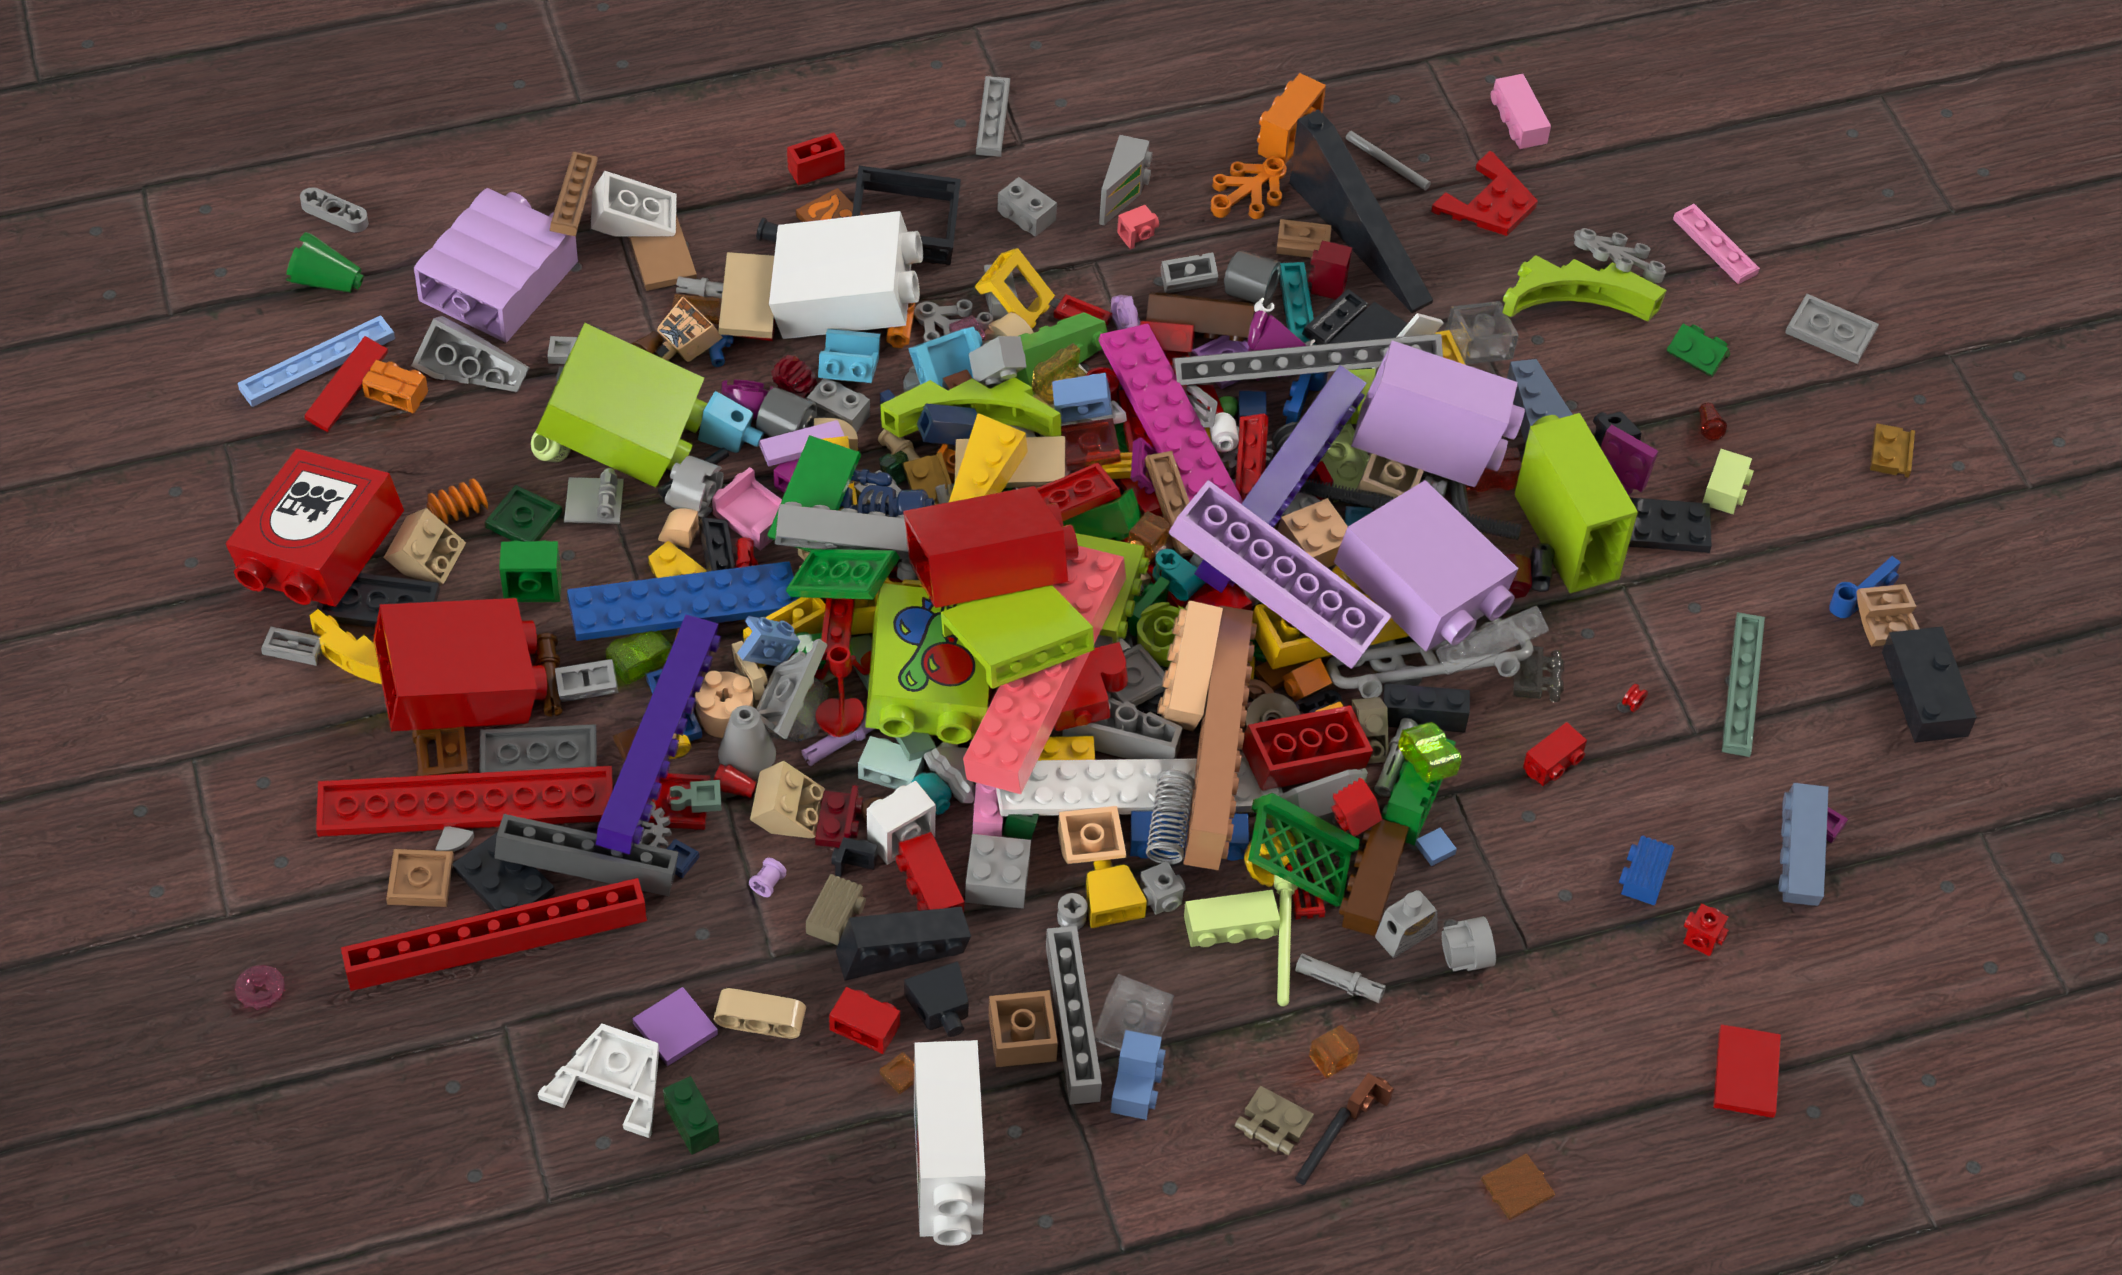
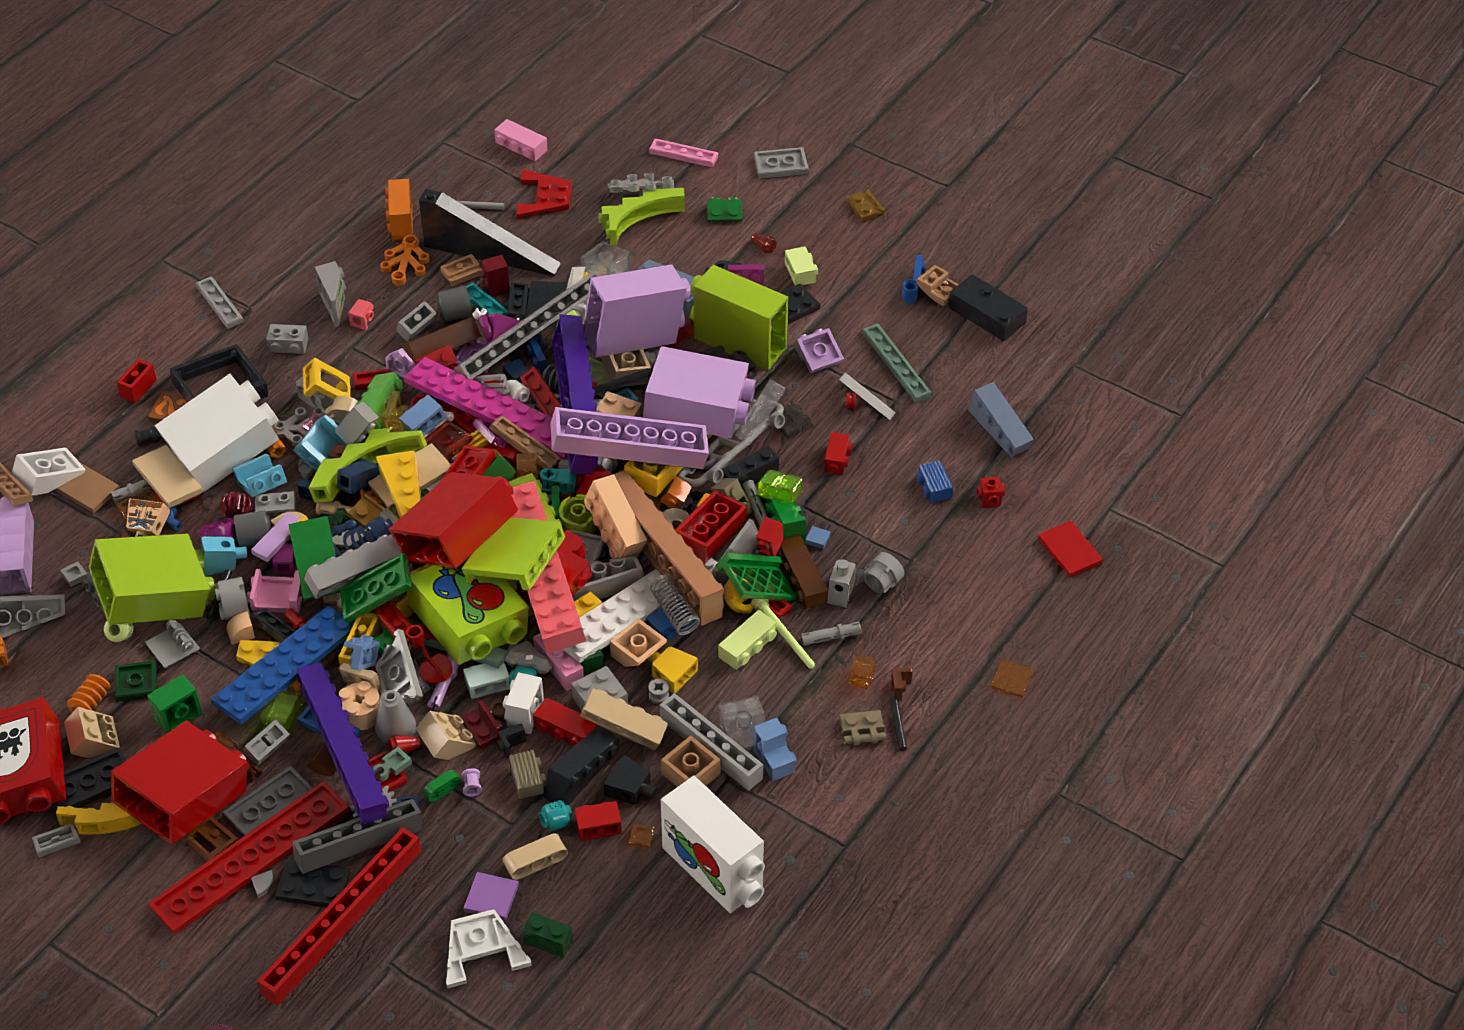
camera: 35 degrees left, 5 degrees down
medium nougat tile [386,849,454,907] -> none
light grey brick [1140,861,1185,915] -> none
none -> green beam [422,770,461,802]
none -> teal head [539,800,572,831]
none -> tan brick [580,688,668,751]
none -> lavender plate [794,328,844,373]
none -> white beam [839,373,896,420]

